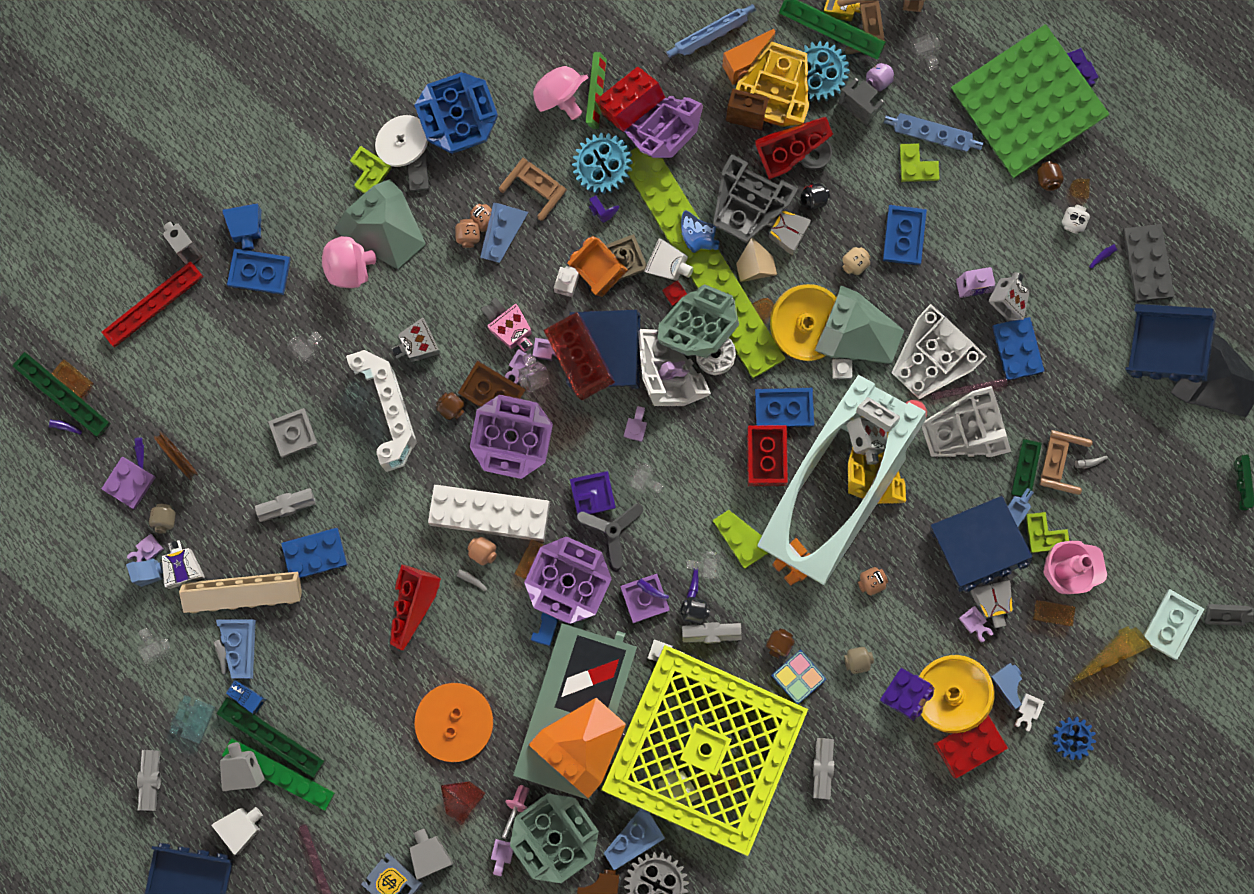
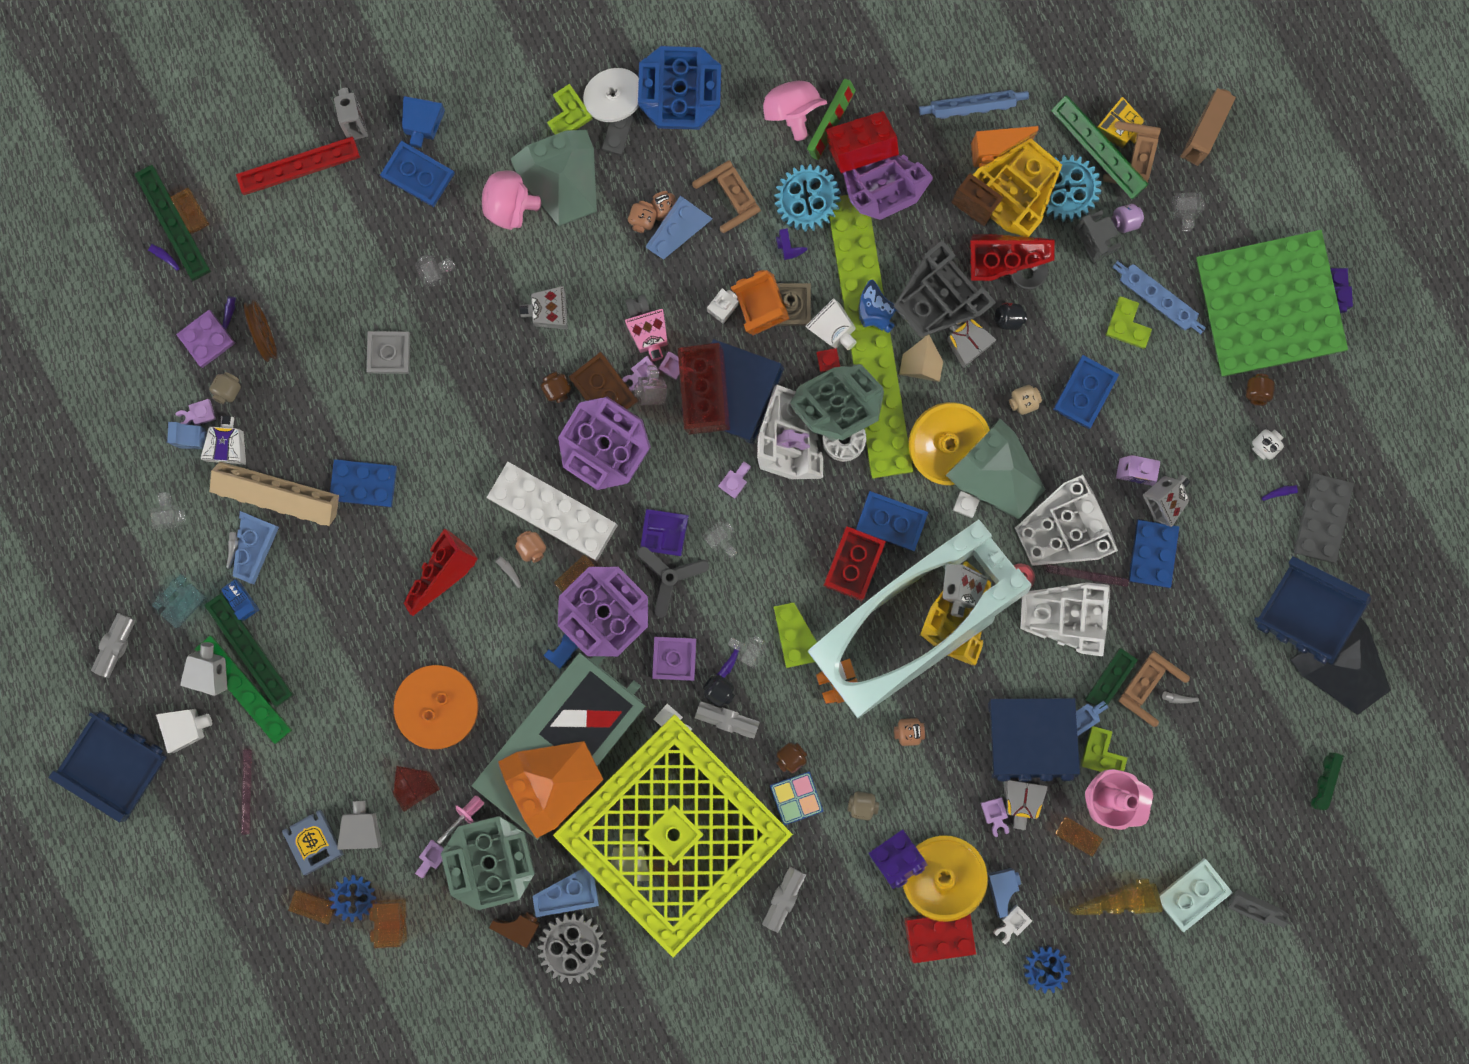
camera: 15 degrees right, 5 degrees up
light grey piece [255,488,316,522] -> none
white windscreen [346,350,417,472] -> none
dark purple helmet [637,578,669,599] -> none
clear orange tile [752,298,774,321] -> none
light grey plate [856,397,900,432] -> none
clear orange tile [1069,179,1090,199] -> none

